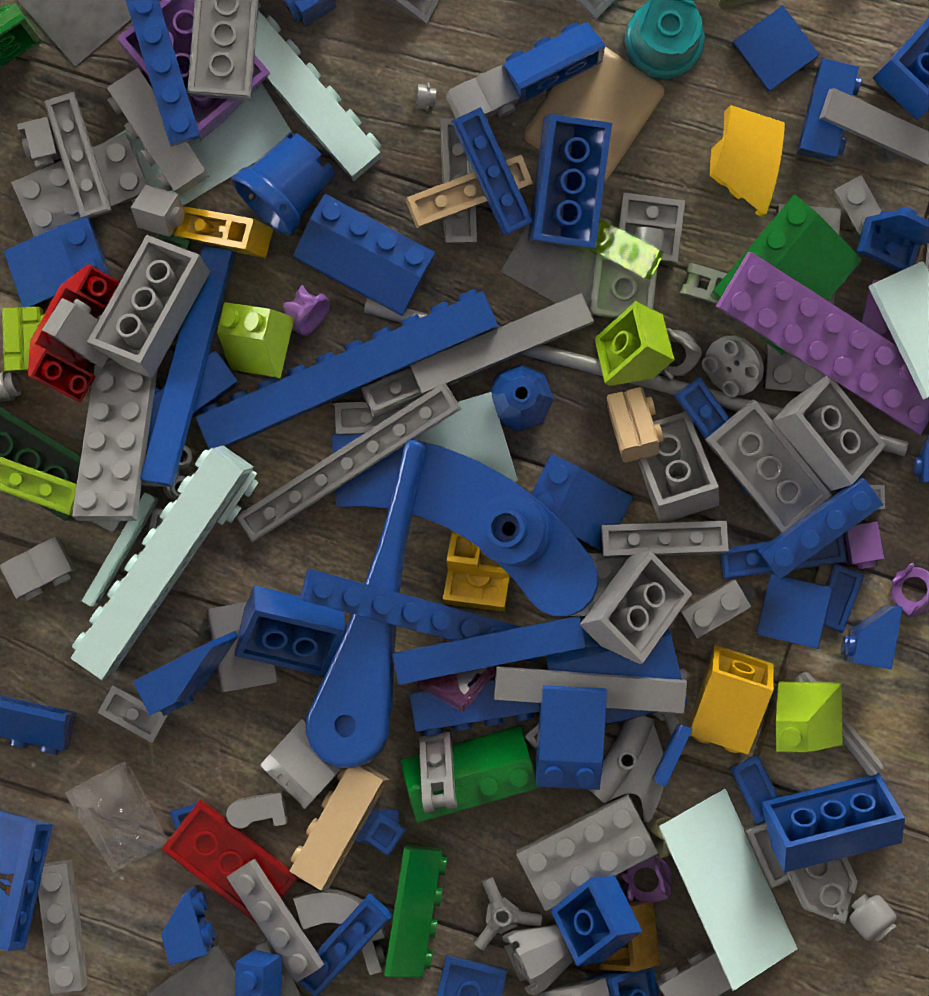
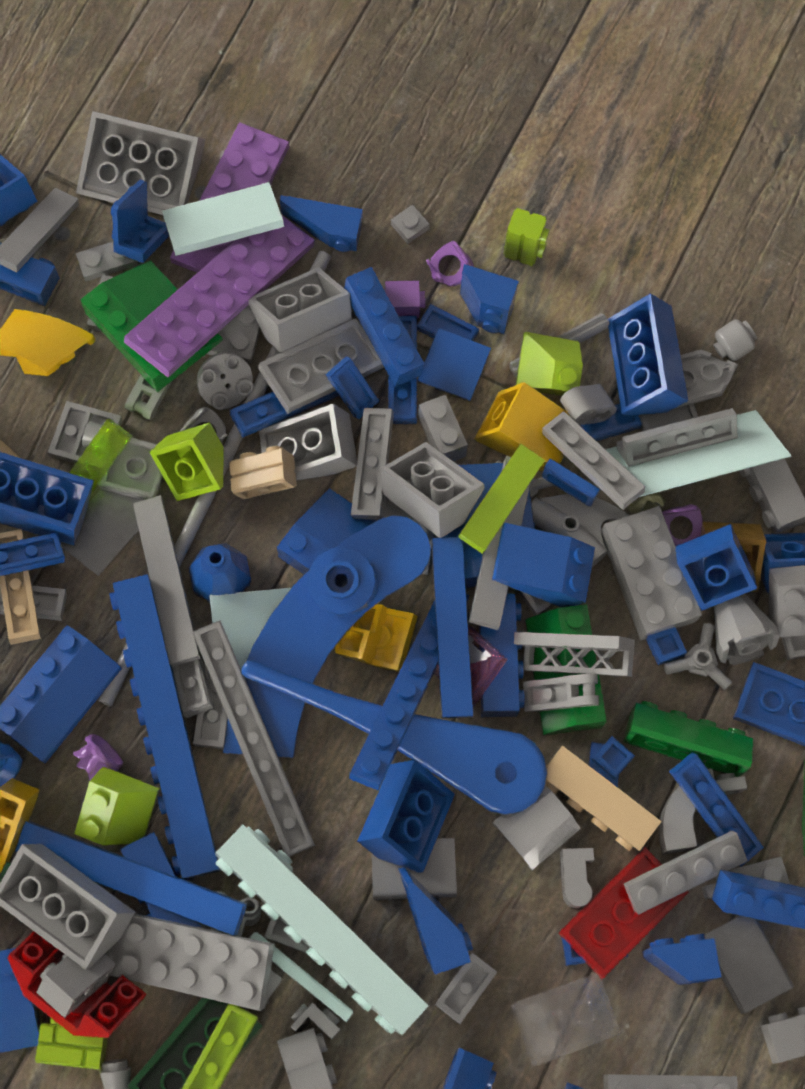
camera: 85 degrees left, 15 degrees down
none -> light grey bracket [291,1003,341,1040]
none -> blue tile [325,357,379,419]
none -> lime tile [458,444,545,554]
none -> light grey fence [514,632,635,677]
none -> light grey plate [542,411,645,510]
none -> light grey beam [560,384,617,425]
none -> light grey fence [616,408,738,467]
none -> blue plate [646,627,687,666]

